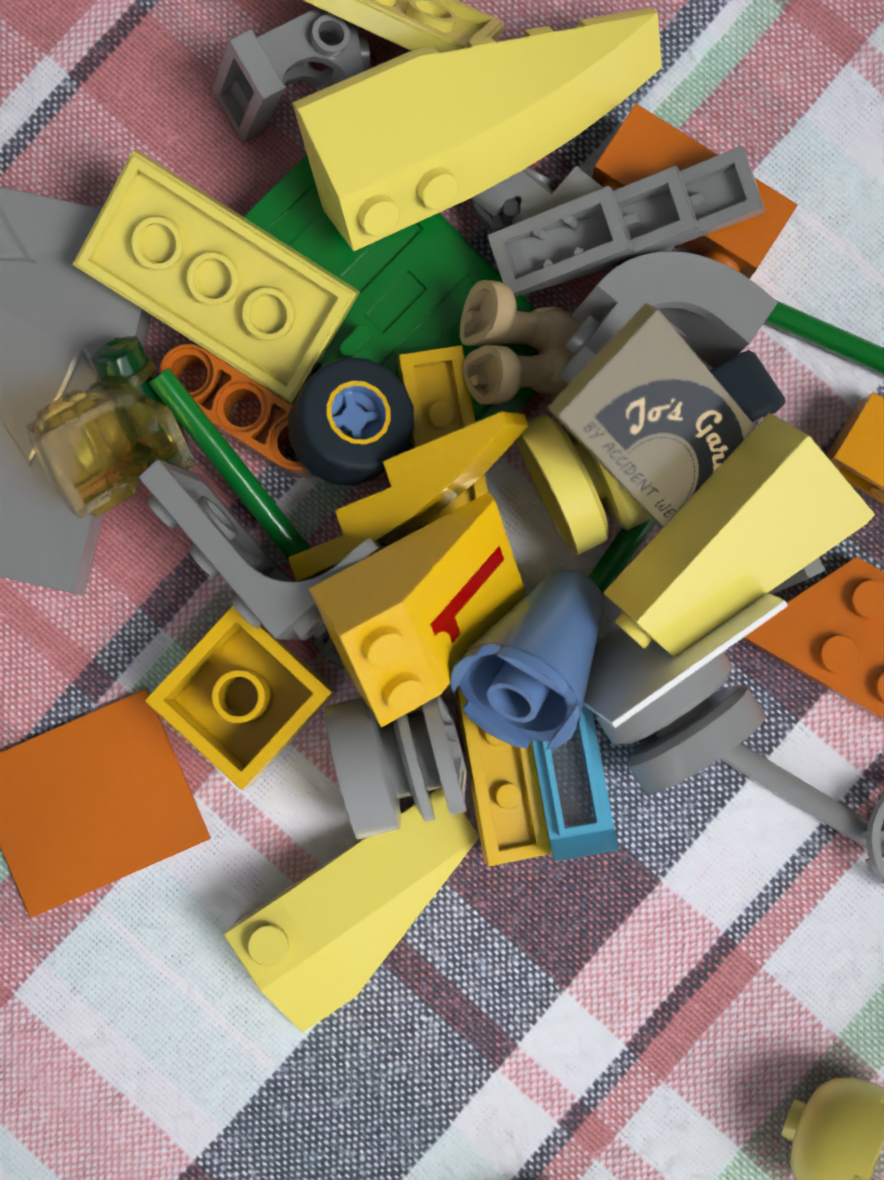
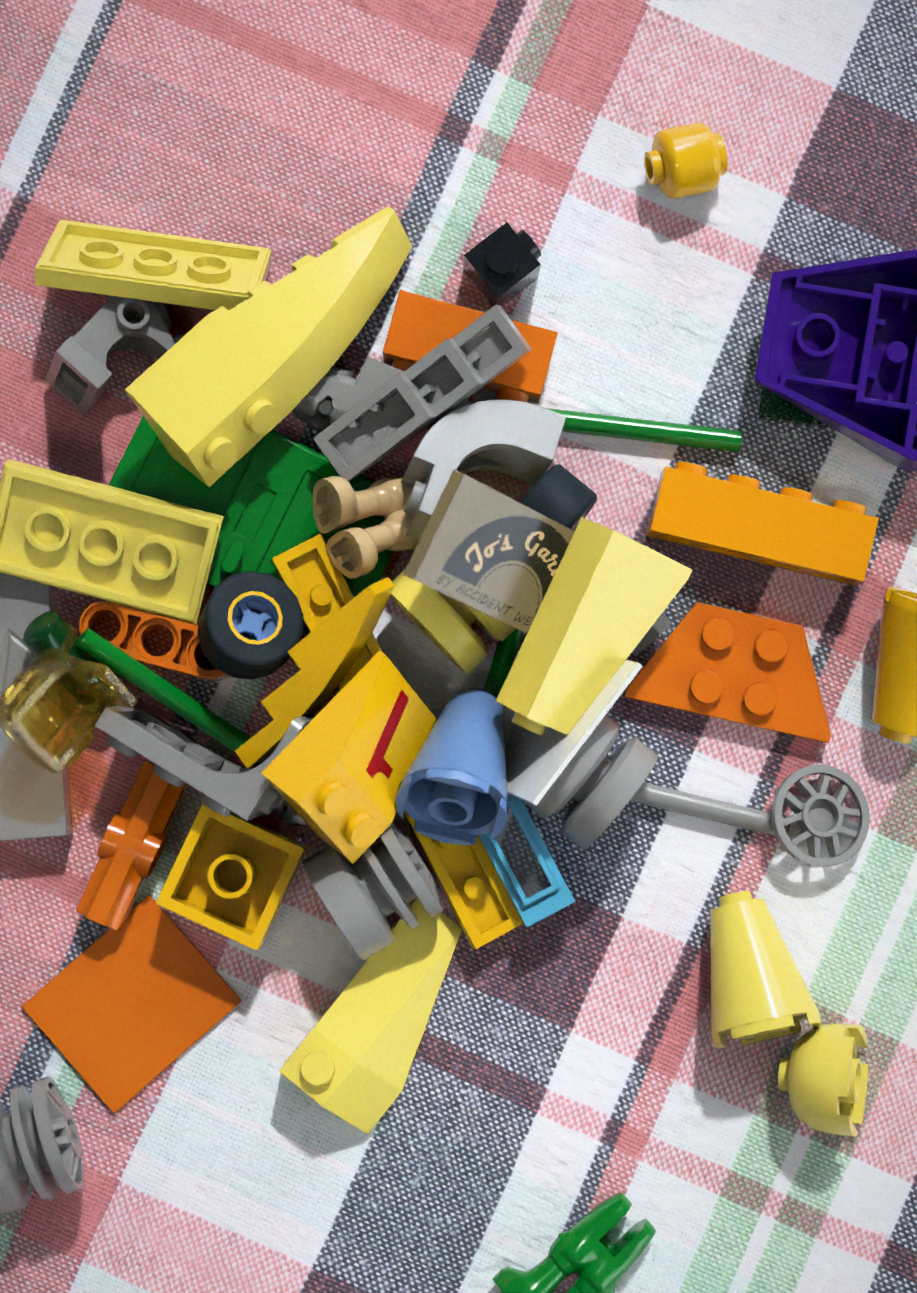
camera: 30 degrees left, 0 degrees up
none -> orange piece [76,761,187,930]
none -> black brick [463,222,542,307]
none -> light yellow cone [710,891,822,1048]

